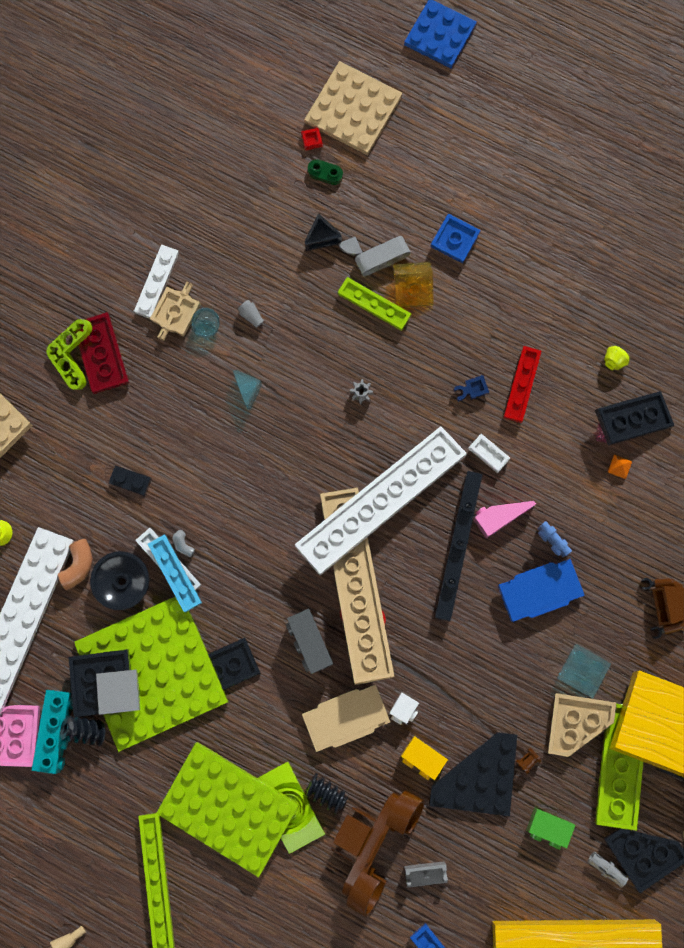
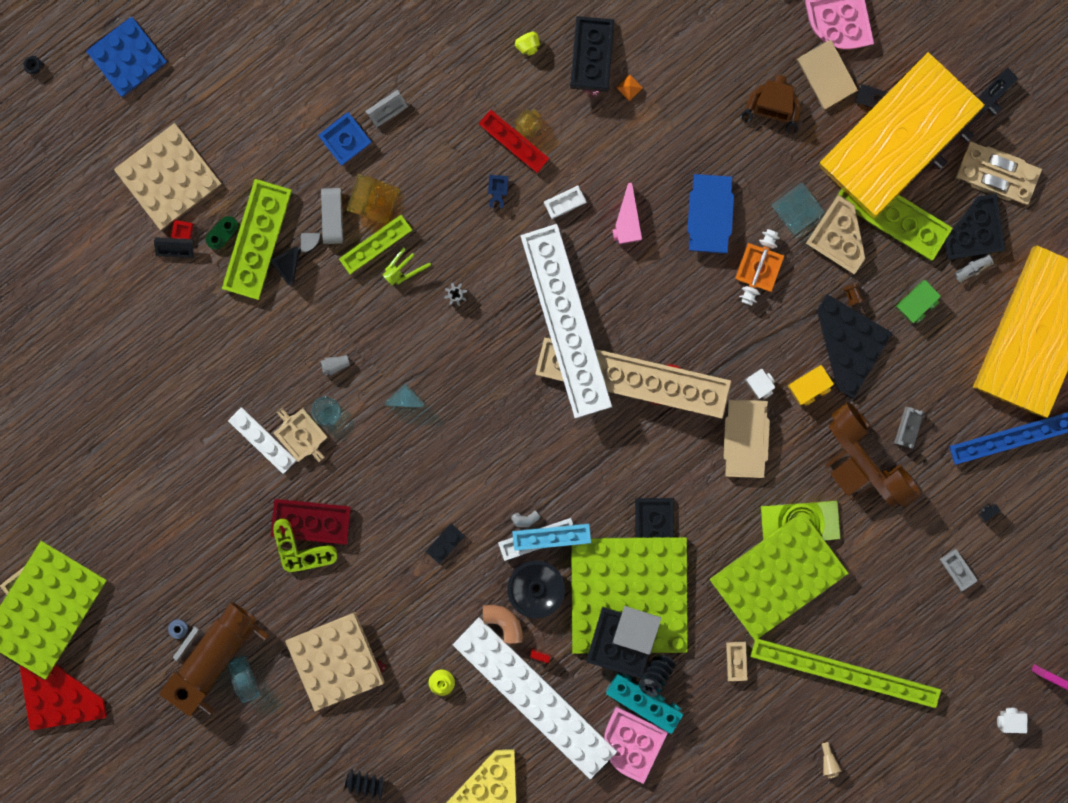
camera: 70 degrees left, 10 degrees up
dark grey brick [285,609,334,674] -> none
black piece [306,773,350,815] -> none
black piece [434,471,483,622] -> none
medium blue plate [537,521,572,558] -> none
none -> black plate [154,237,195,258]
none -> lime plate [222,179,292,300]
none -> light grey plate [366,90,408,128]
none -> lime plant [382,247,431,286]
none -> clear yellow head [514,109,542,138]
none -> red tile [530,648,551,663]
none -> tan plate [726,641,747,681]
none -> orange plate [735,229,784,305]

